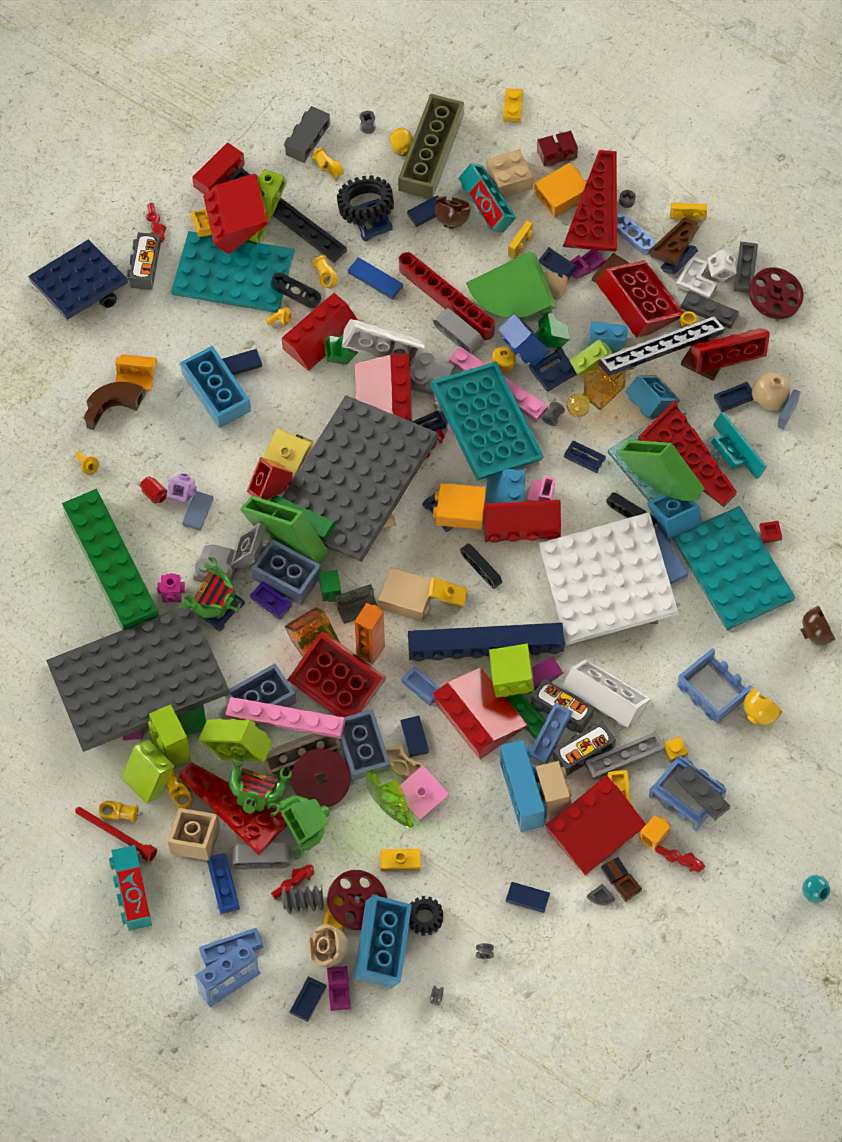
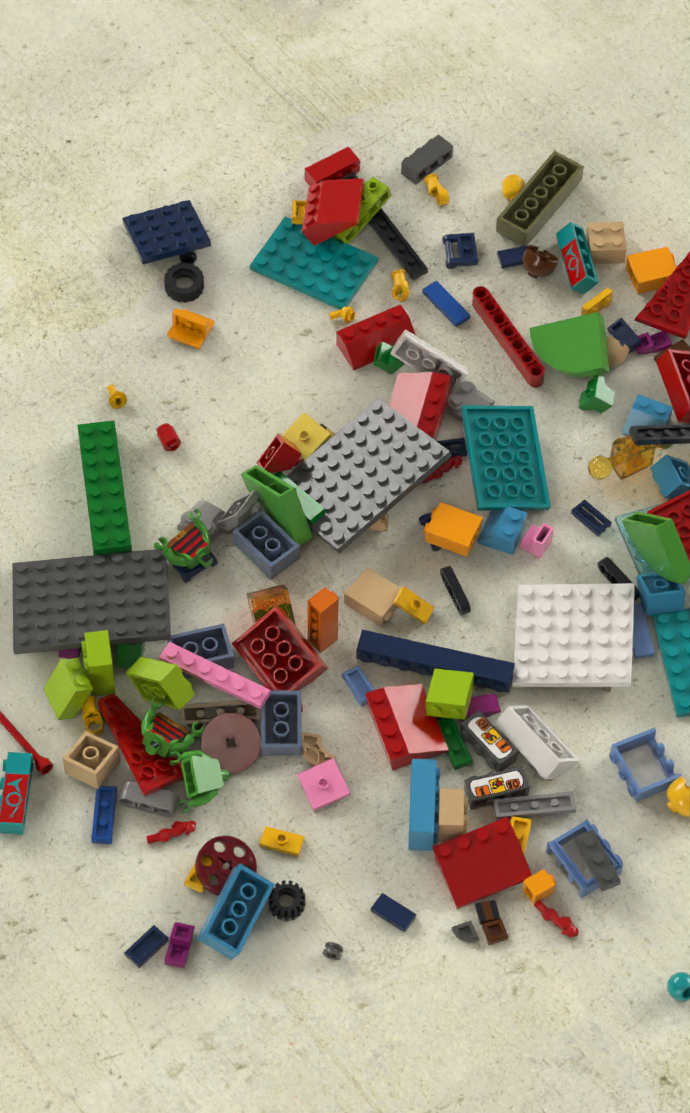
camera: 15 degrees right, 5 degrees down
reddish brown arch [84,382,145,430] -> none
yellow connector [99,800,139,823] -> none
brick [127,232,161,290] -> none
red animal [146,203,167,243] -> none
dark pink brick [157,573,185,603] -> none
lavender brick [168,473,197,502] -> none
dark azure brick [180,346,251,428] -> none
sand blue tile [182,491,214,531] -> none
medium blue window [195,941,261,1007] -> none
medium blue tile [199,927,264,967] -> none
dark blue tile [222,348,262,375] -> none
dark purple plate [250,582,292,619] -> none
black beam [270,273,321,308] -> none
dark grey piece [282,885,324,914] -> none
tan cylinder [308,925,349,966] -> none
green brick [319,570,342,602] -> none
clear smoke panel [335,584,378,624] -> none
black tyre [337,175,394,226] -> none
dark grey bush [359,110,376,134] -> none
clear neon green slope [366,769,414,828] -> none
dark blue tile [400,716,429,757] -> none
dark grey bush [430,985,444,1005] -> none
light grey beam [433,308,484,353] -> none
bright pink plate [449,346,548,422] -> none
red slope [483,500,561,543] -> none
yellow head [492,346,516,374] -> none
blue brick [498,314,550,367] -> none
yellow plate [503,88,523,122] -> none
dark blue plate [529,347,577,392] -> none
medium blue tile [530,702,573,764] -> none
dark red piece [537,130,578,166] -> none
dark grey bush [542,401,565,426] -> none
lime brick [570,339,613,381] -> none
yellow plate [663,736,689,763] -> none
none -> black tyre [164,262,204,303]

